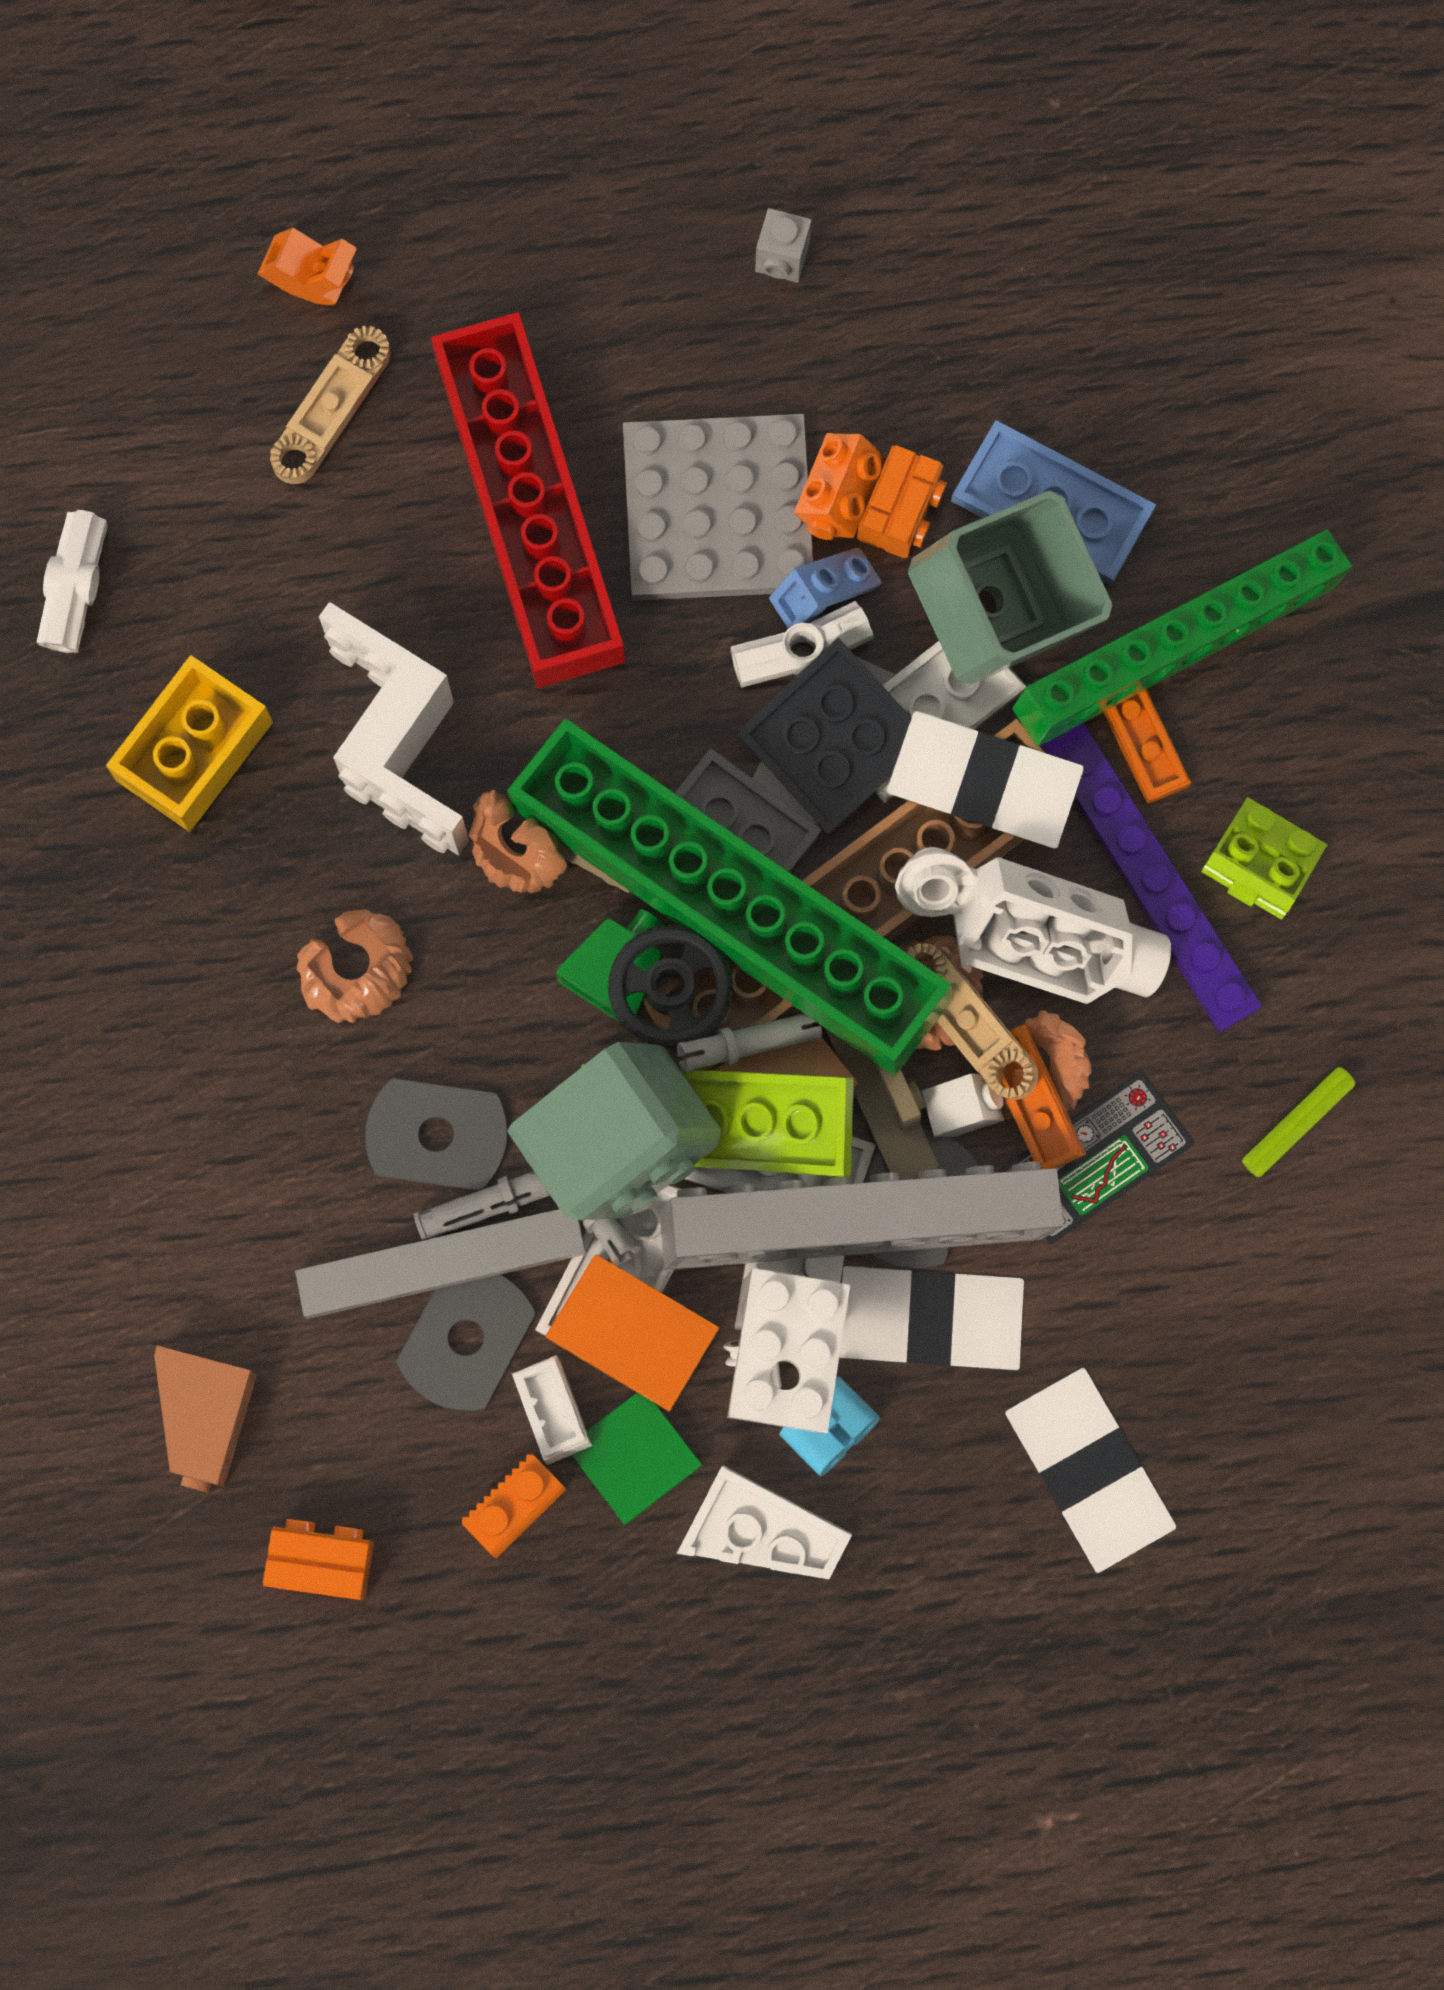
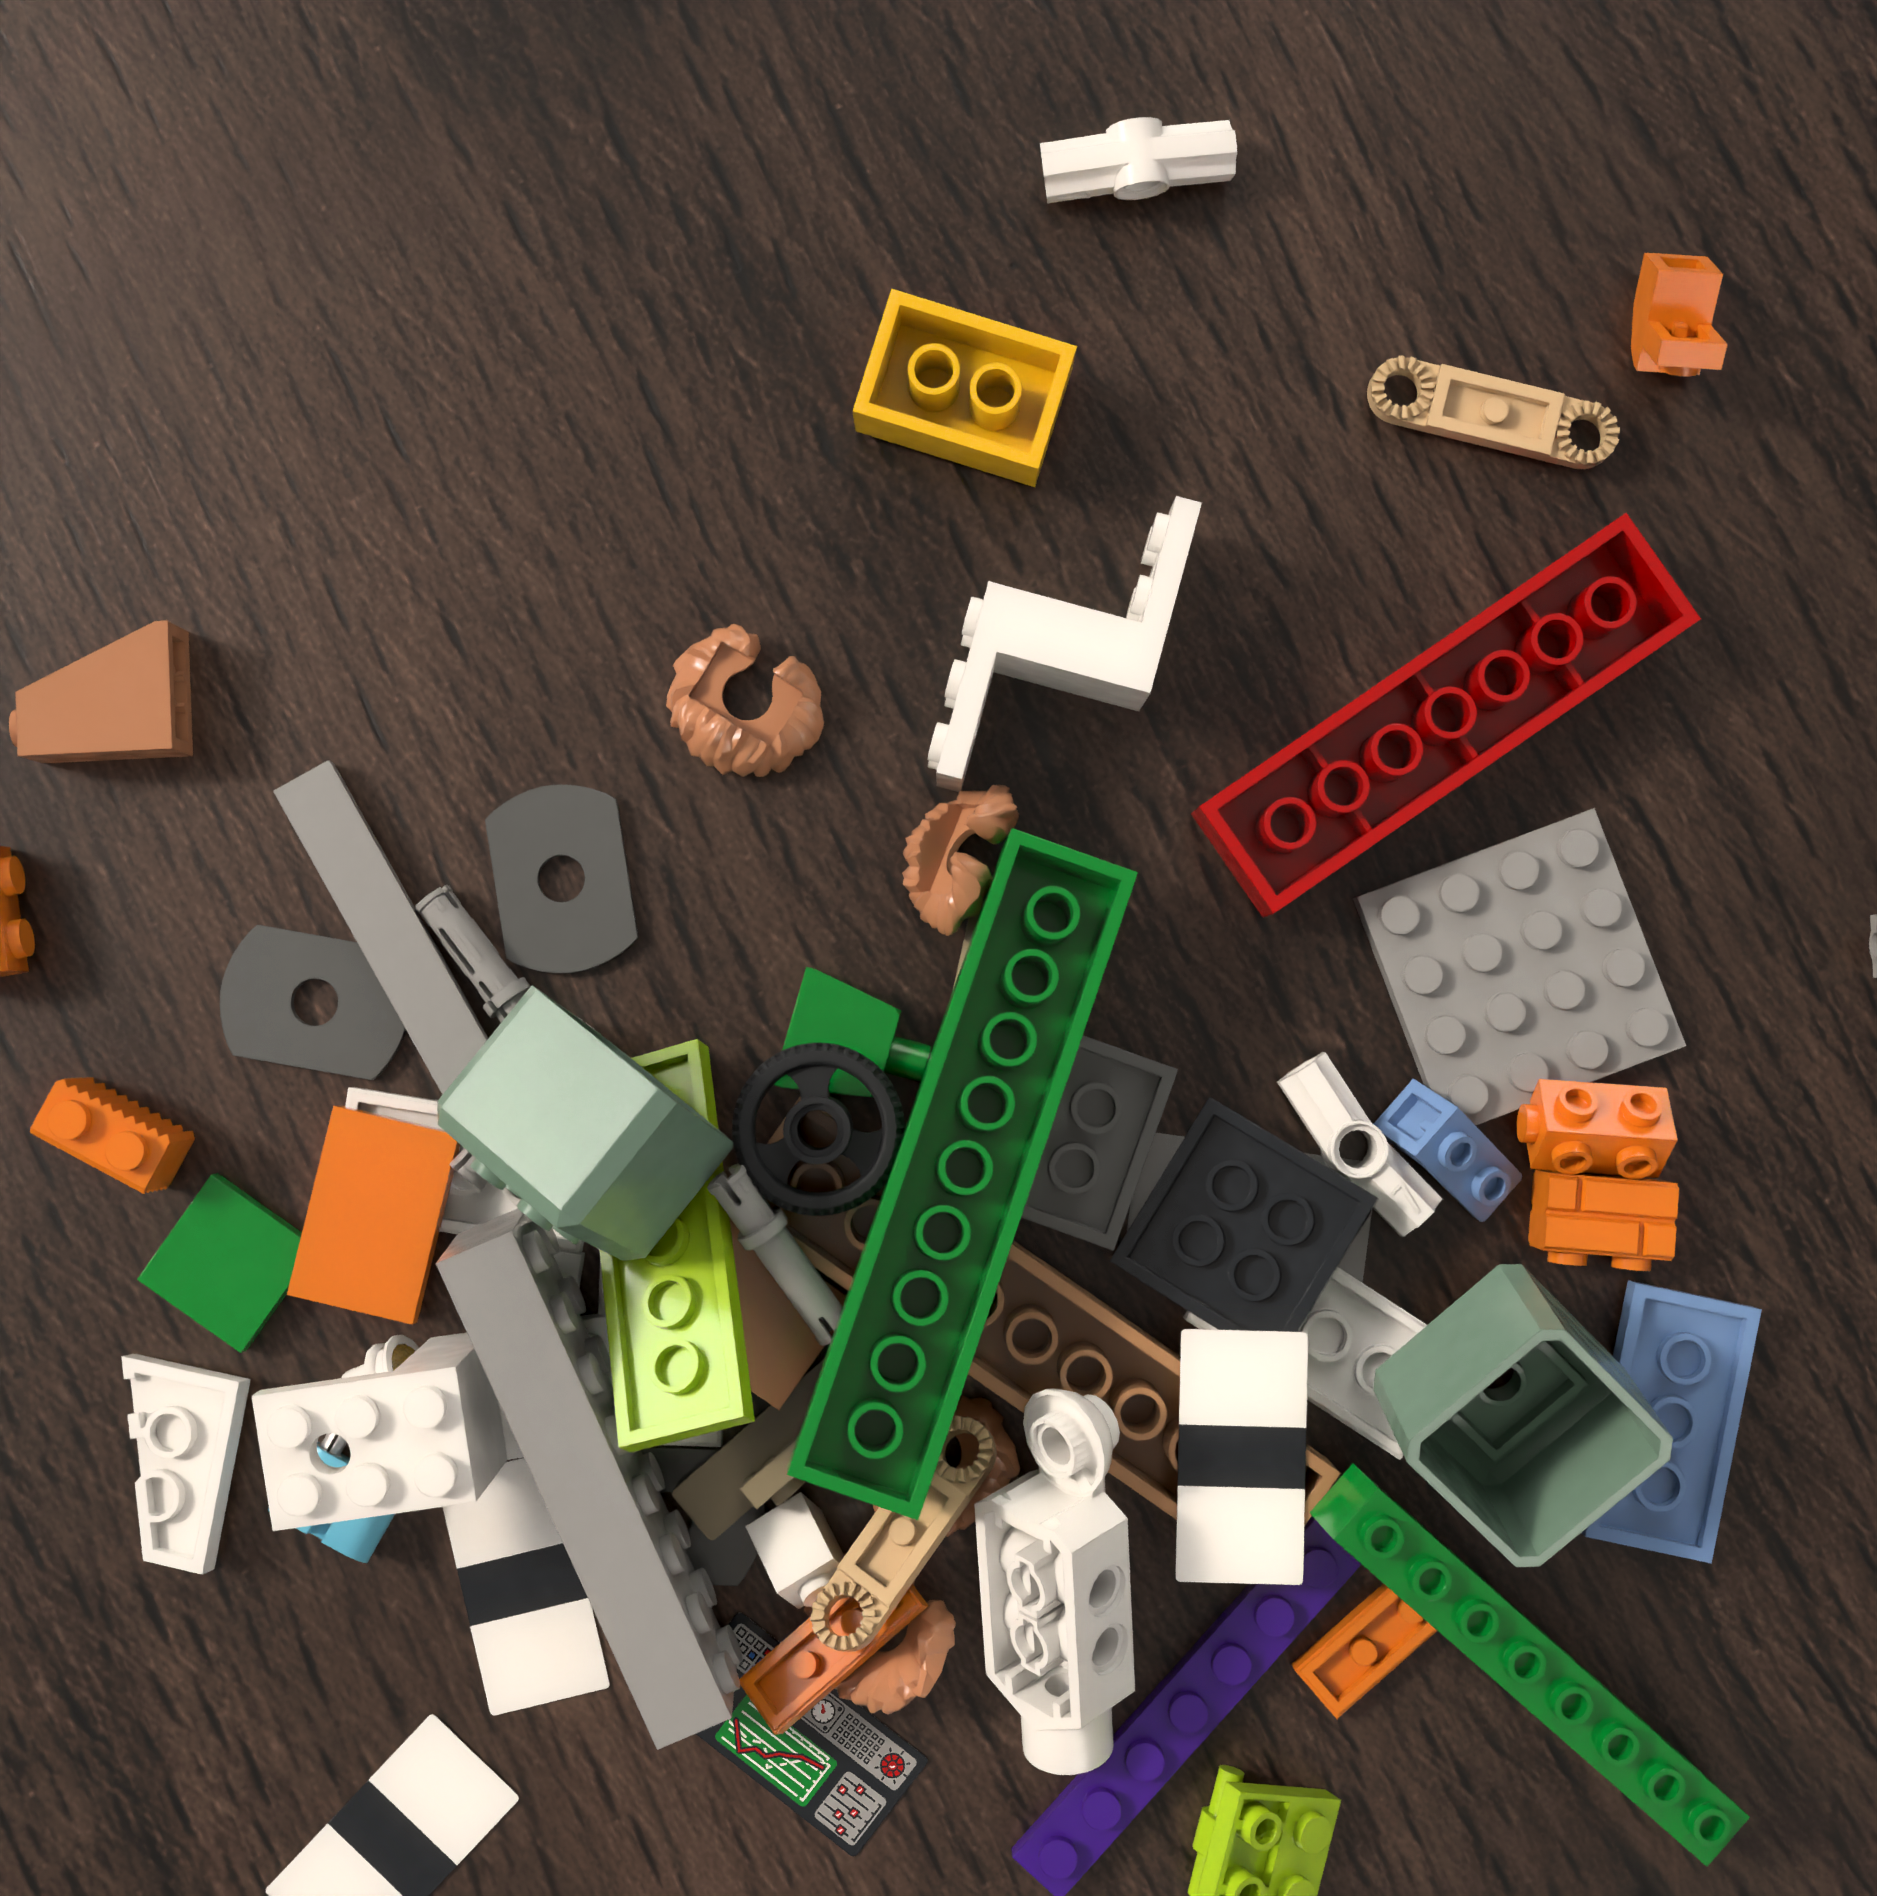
camera: 75 degrees right, 10 degrees up
white plate [512,1355,592,1465] -> none

